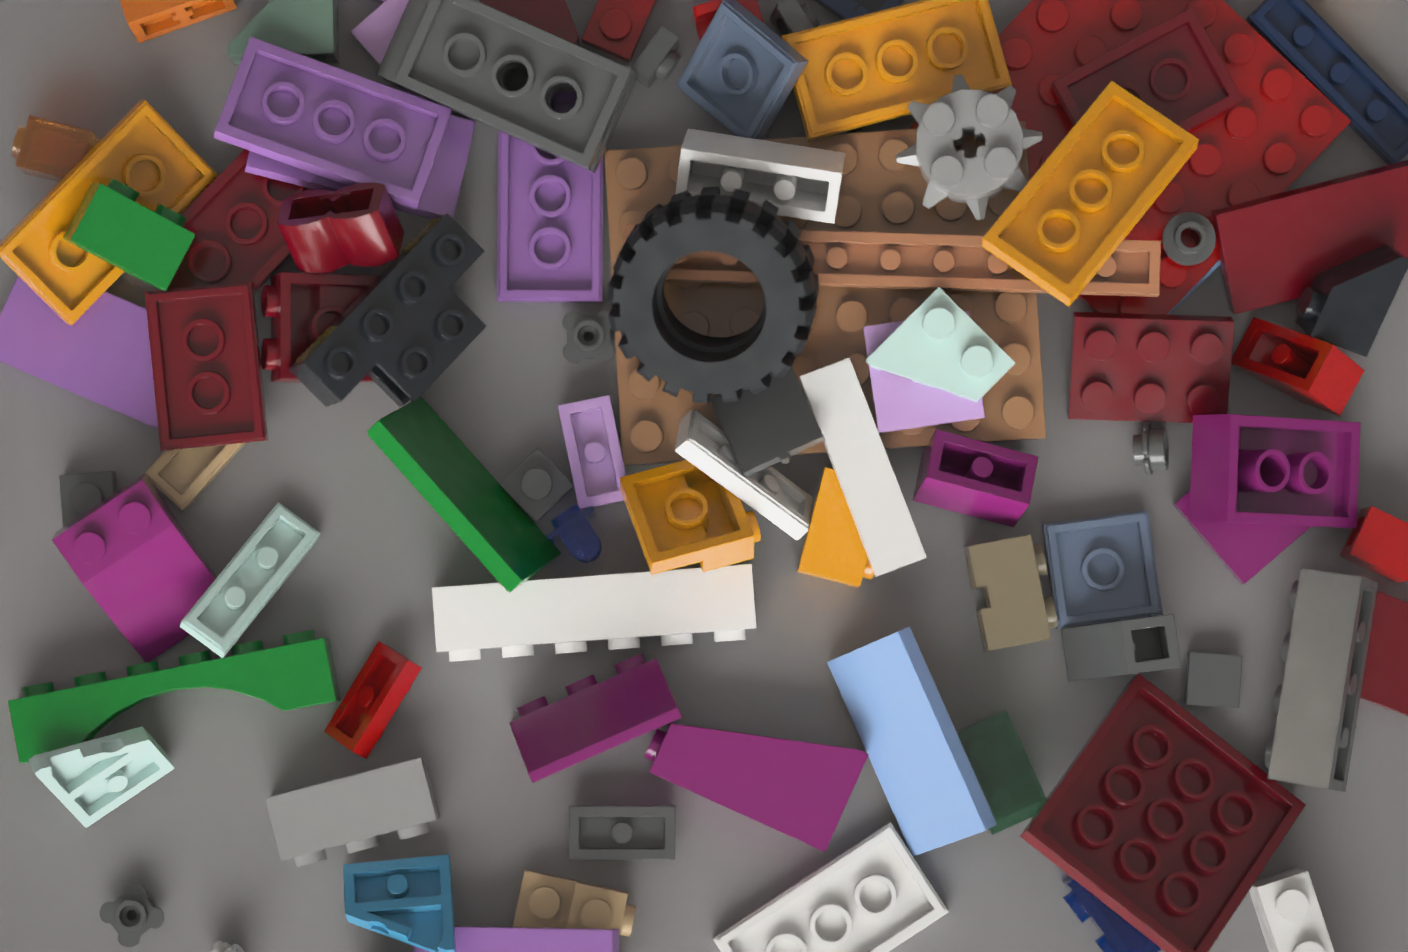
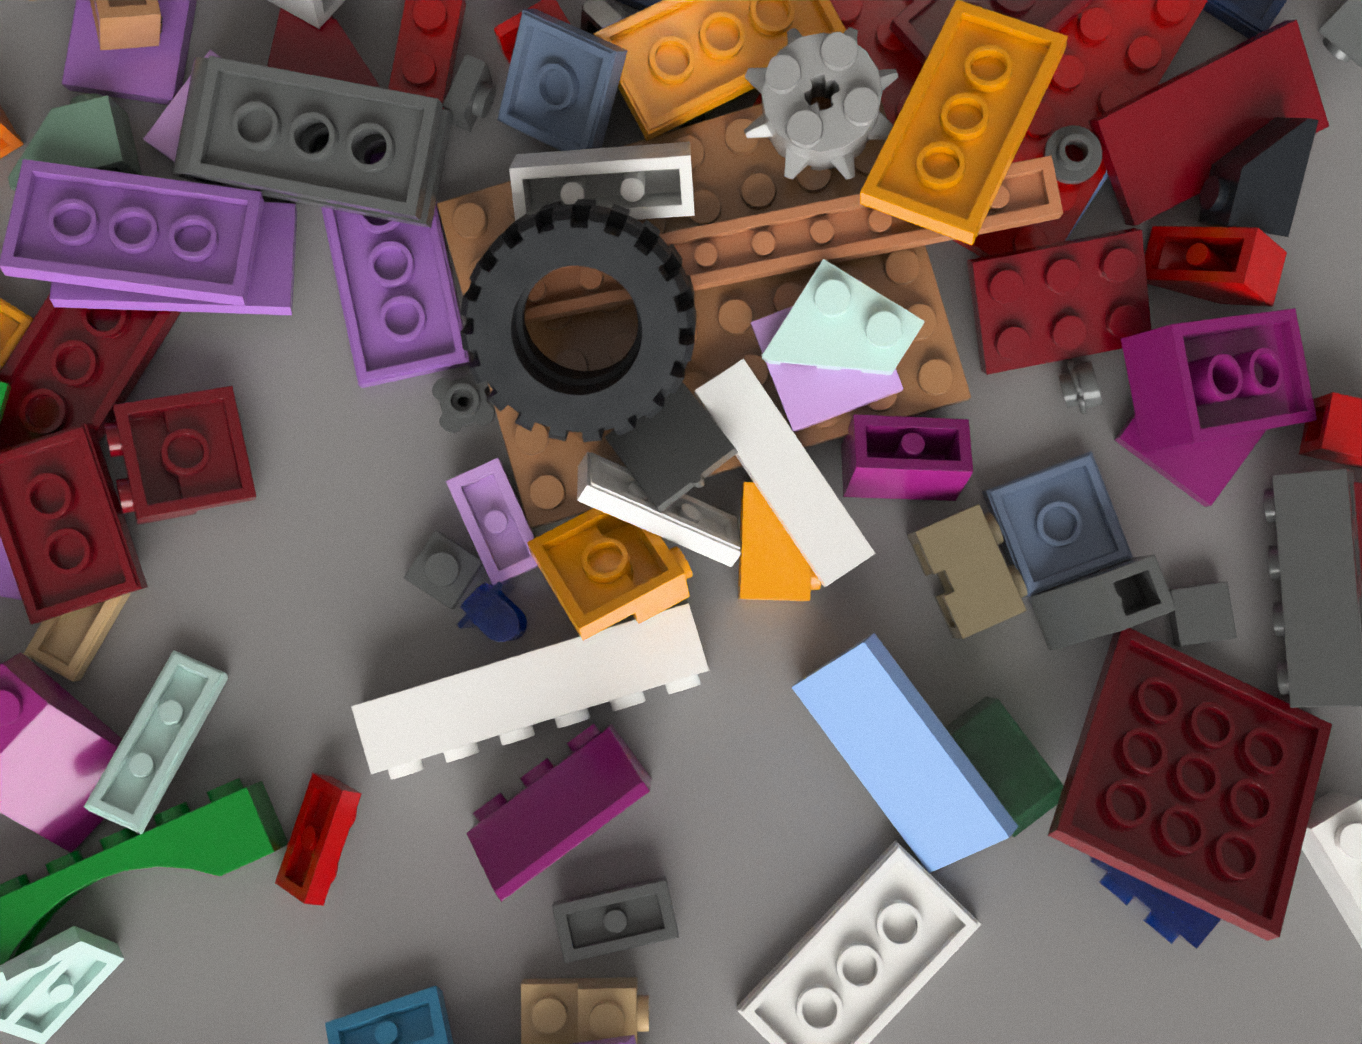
camera: 10 degrees left, 0 degrees up
light grey brick [265,756,440,867] -> none
dark red brick [277,182,405,273] -> none
black piece [288,213,486,407] -> none
green tile [367,396,561,592] -> none
magenta slope [644,723,869,852] -> none

